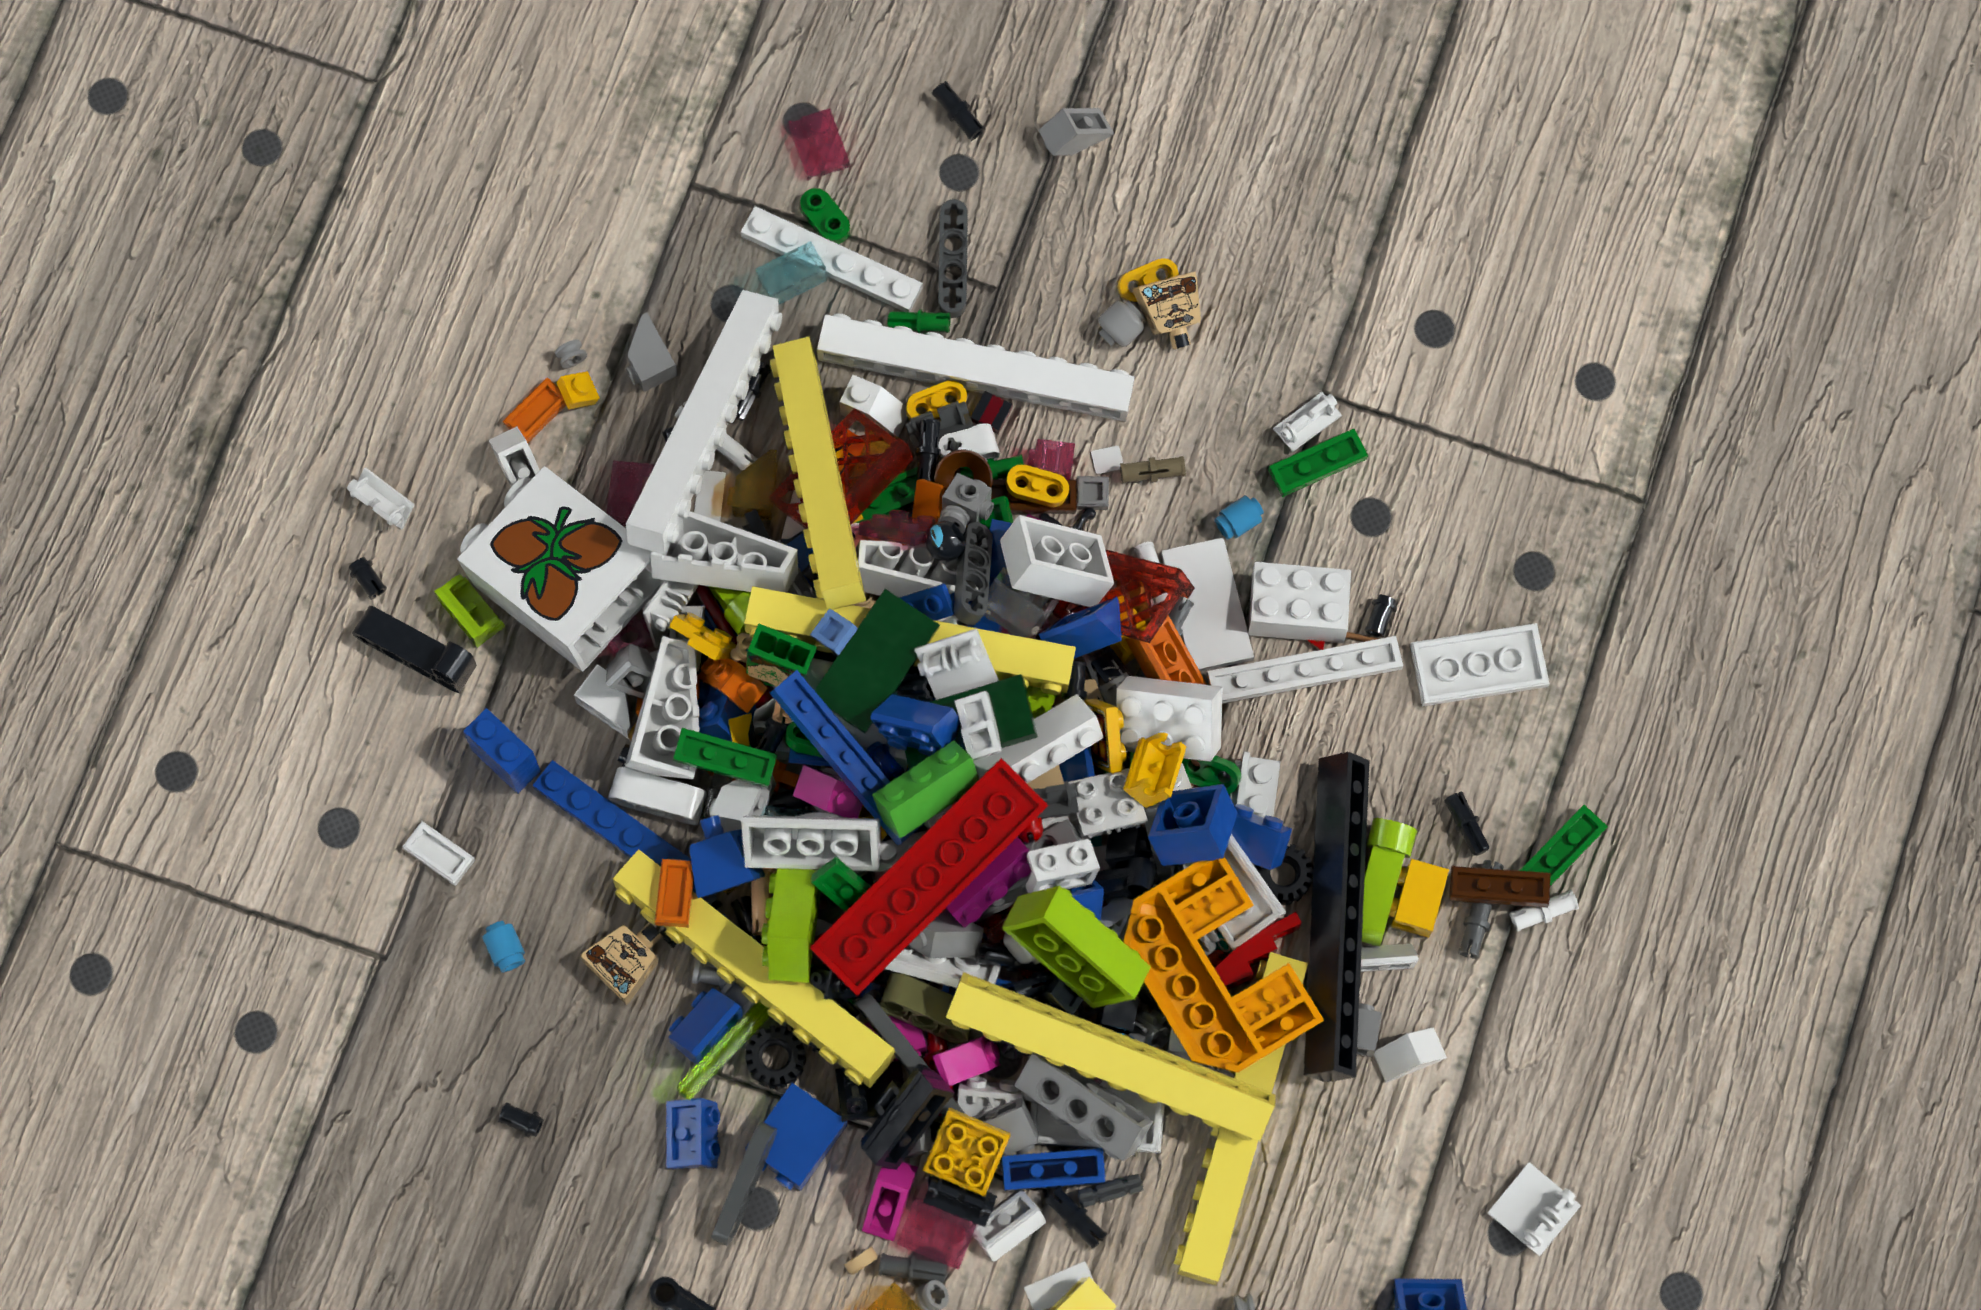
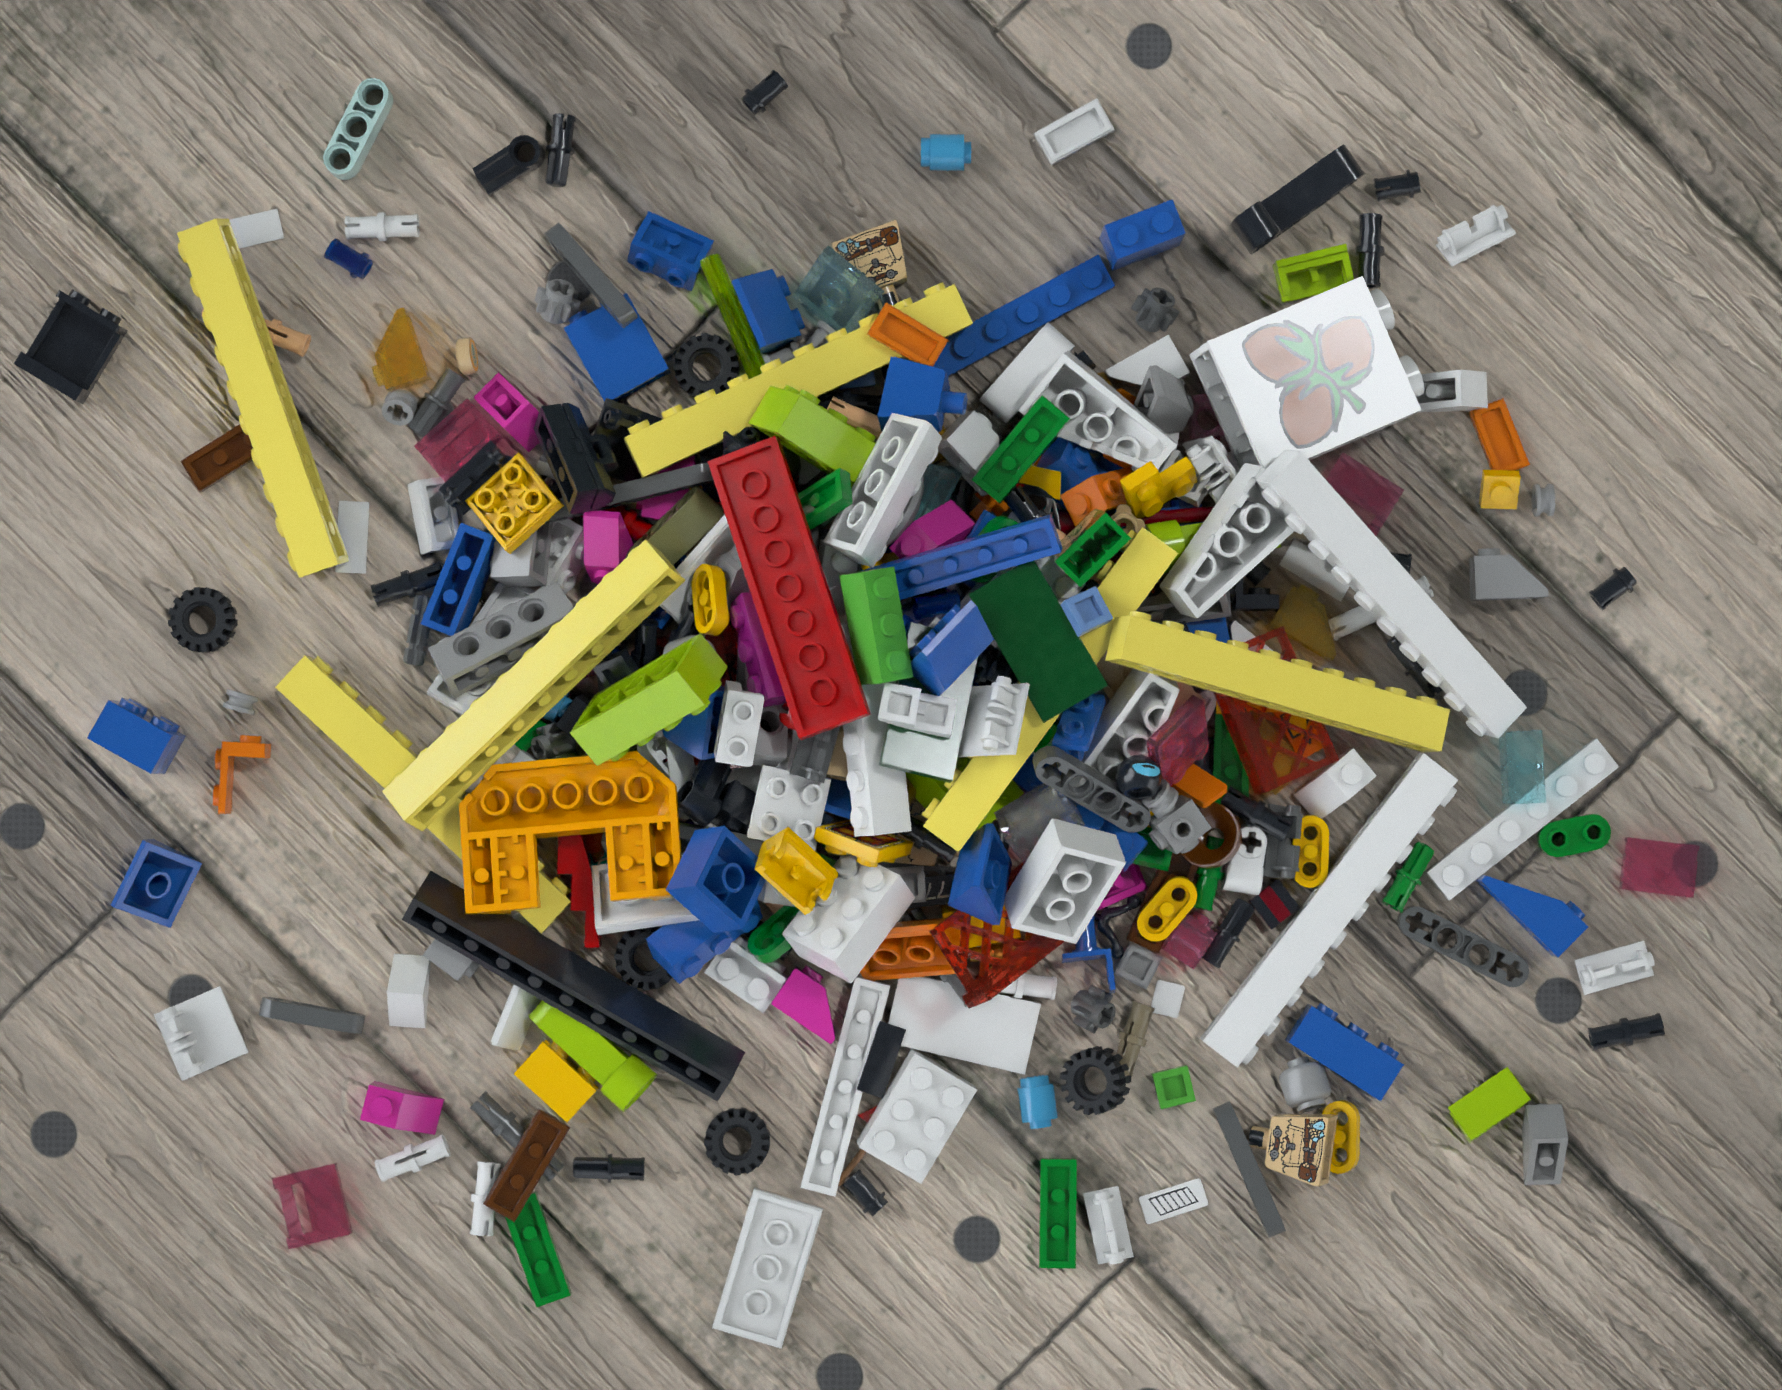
camera: 120 degrees right, 15 degrees up
none -> orange bracket [213,735,271,814]
none -> dark grey beam [259,997,365,1034]
none -> clear pink plate [272,1162,353,1249]
none -> dark pink slope [360,1081,445,1135]
none -> white pin [375,1135,451,1182]
none -> light grey gear [534,279,581,324]
none -> black axle [545,113,576,187]
none -> yellow plate [691,564,730,636]
none -> black tyre [704,1107,770,1175]
none -> dark pink slope [771,965,836,1044]
none -> clear light blue tile [792,245,884,333]
none -> black sticker [857,1021,906,1098]
none -> black tyre [1060,1046,1131,1115]
none -> blue bracket [1062,916,1116,994]
none -> dark grey gear [1071,985,1116,1033]
none -> dark grey gear [1131,288,1179,332]
none -> white sticker [1139,1178,1208,1224]
none -> bright green plate [1151,1065,1196,1109]
none -> black axle [1200,898,1255,969]
none -> dark grey beam [1213,1101,1286,1238]
none -> blue brick [1285,1003,1404,1101]
none -> black pin [1355,213,1384,289]
none -> lime hinge [1447,1067,1531,1143]
none -> blue slope [1476,875,1588,958]
none -> white hinge [1574,941,1655,995]
none -> black pin [1589,567,1637,611]

